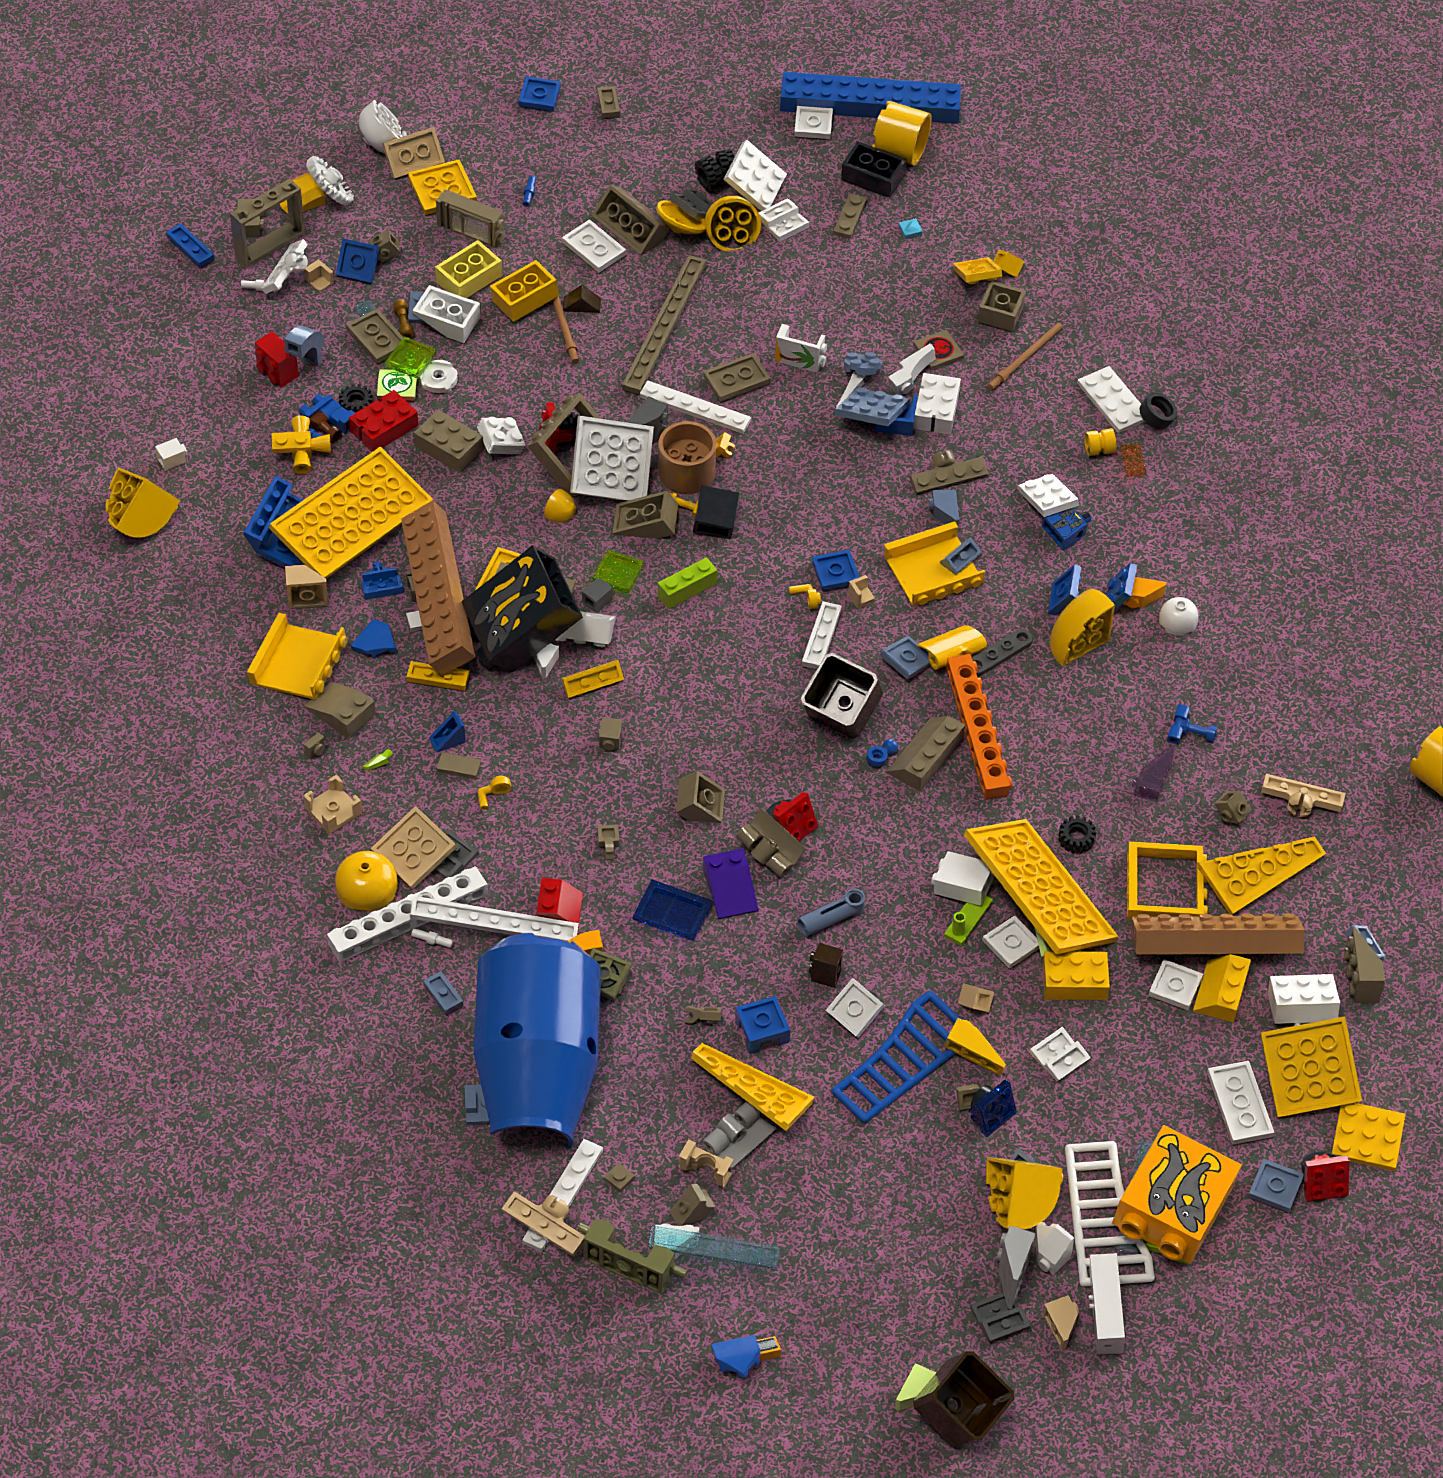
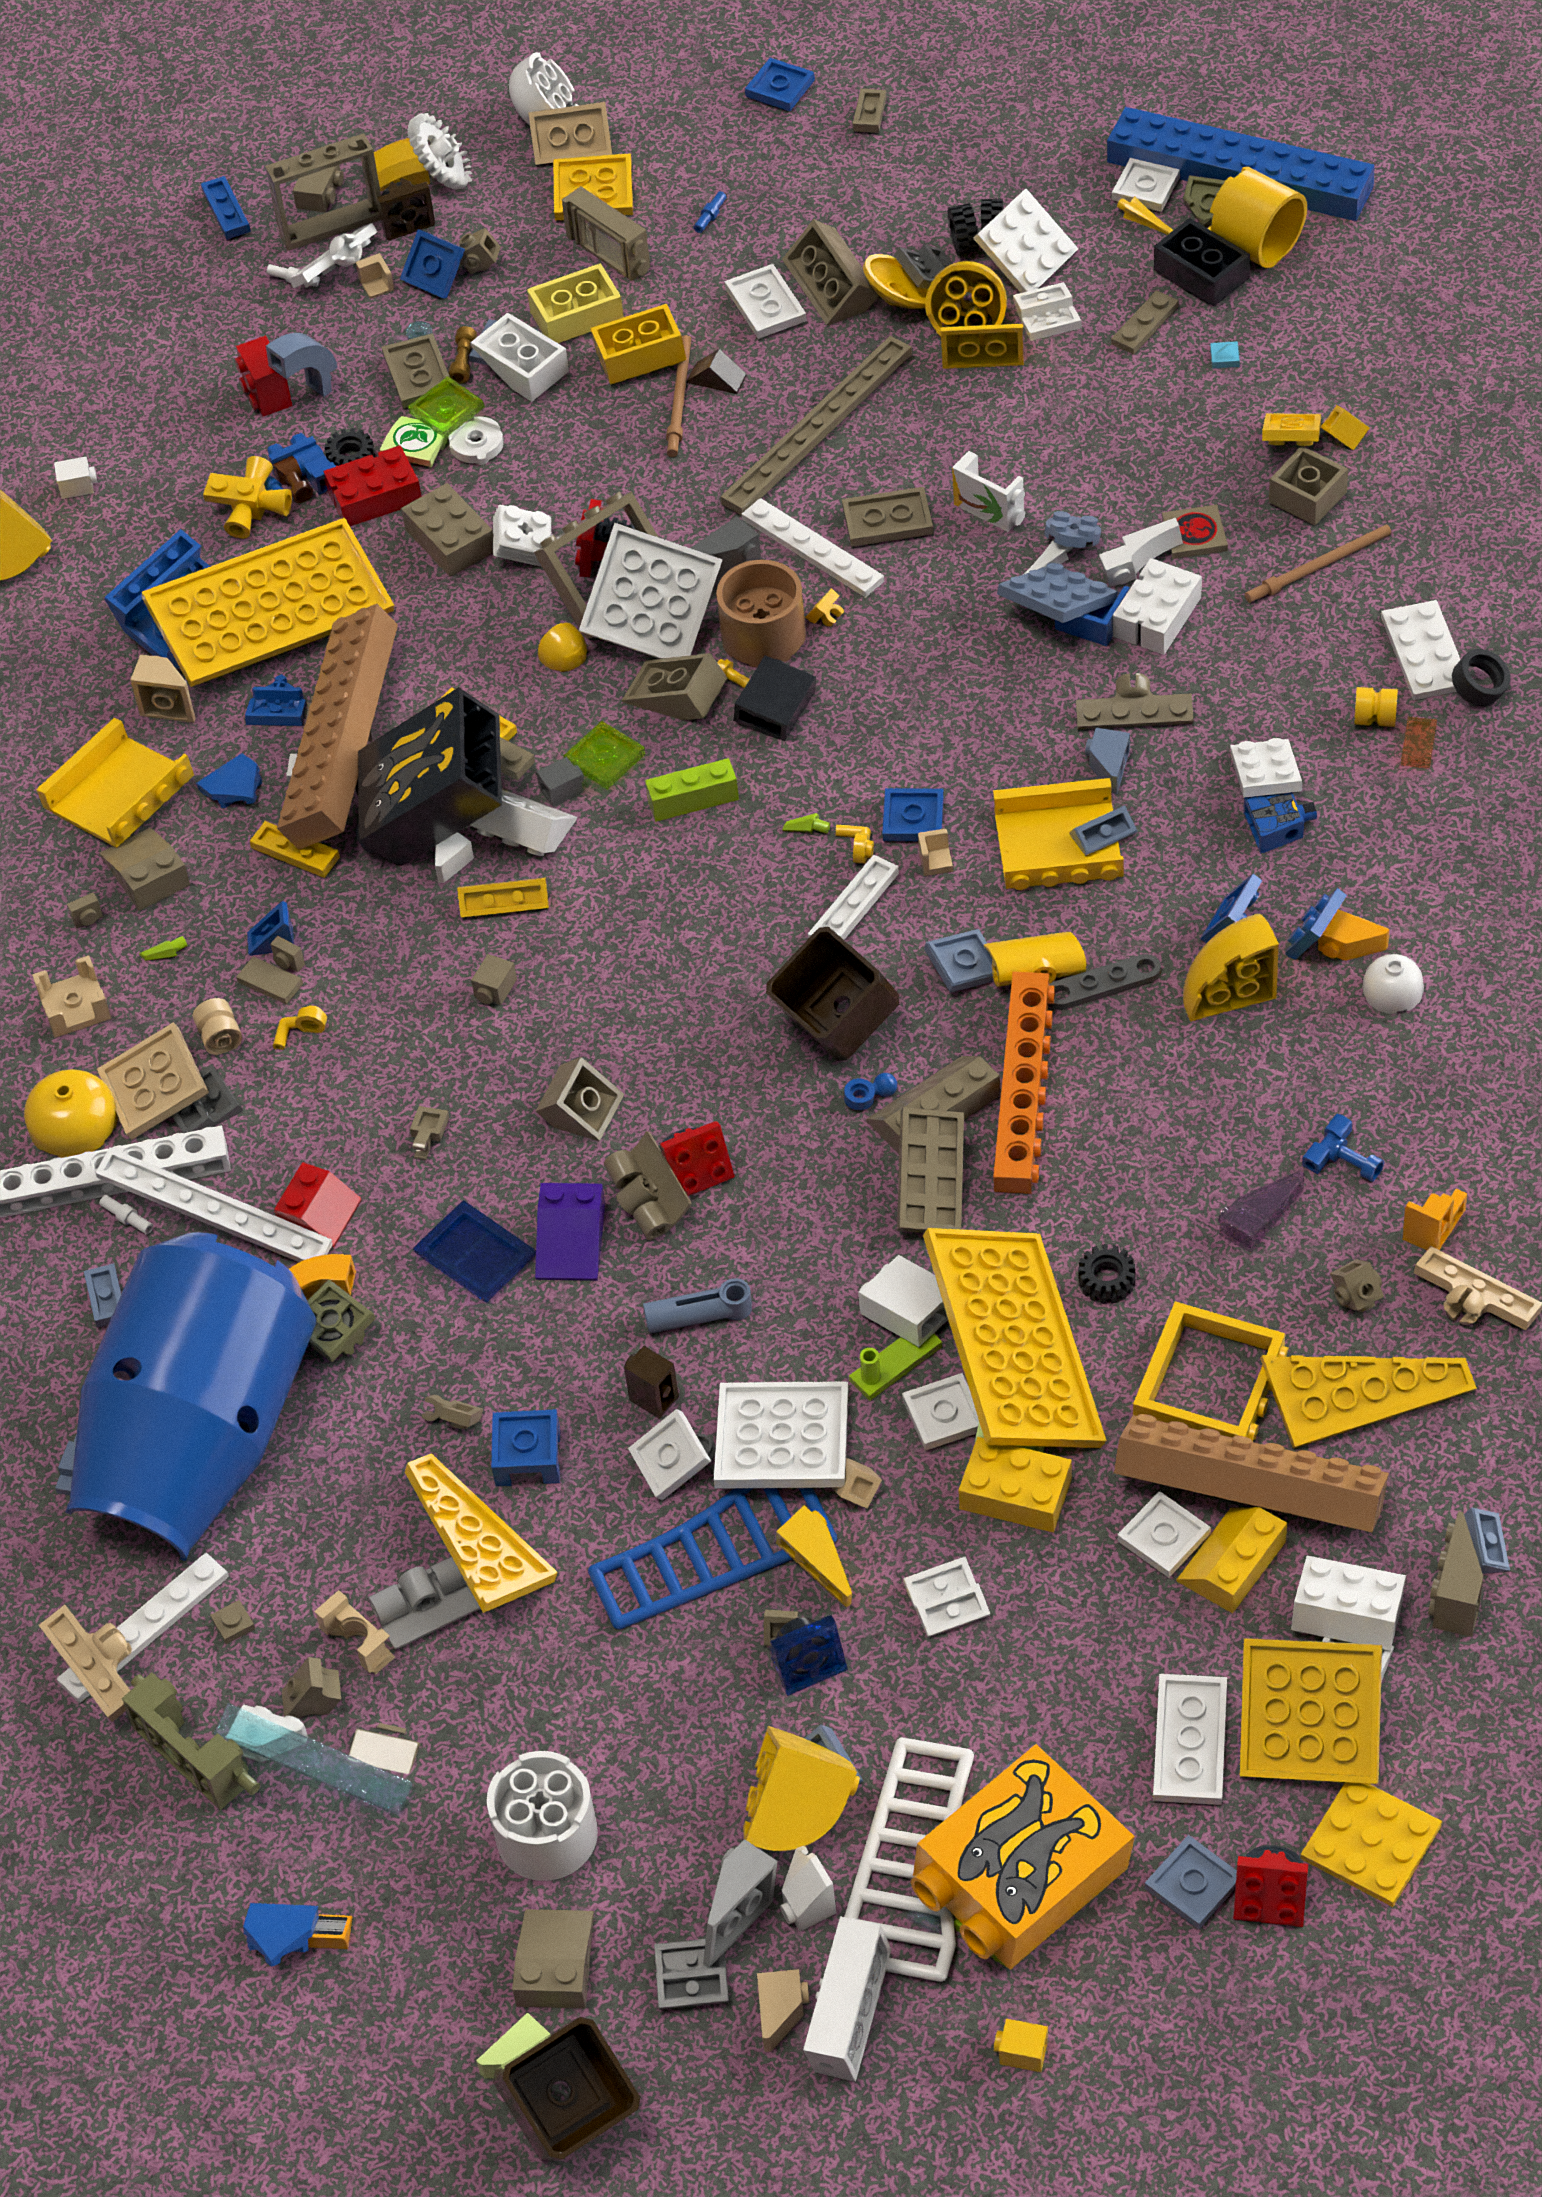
camera: 25 degrees right, 0 degrees up
none -> tan wheel [192,998,242,1055]
none -> dark tan plate [271,936,305,972]
none -> piece [347,1723,420,1774]
none -> dark brown piece [377,178,435,241]
none -> white brick [487,1751,598,1881]
none -> dark tan slope [512,1909,594,2008]
none -> white plate [714,1382,849,1488]
none -> lime bar [782,813,831,834]
none -> dark tan plate [897,1107,964,1233]
none -> yellow slope [941,324,1024,369]
none -> yellow brick [994,2019,1048,2072]
none -> yellow piece [1117,196,1173,235]
none -> olive plate [1183,175,1225,227]
none -> light orange panel [1402,1189,1467,1251]

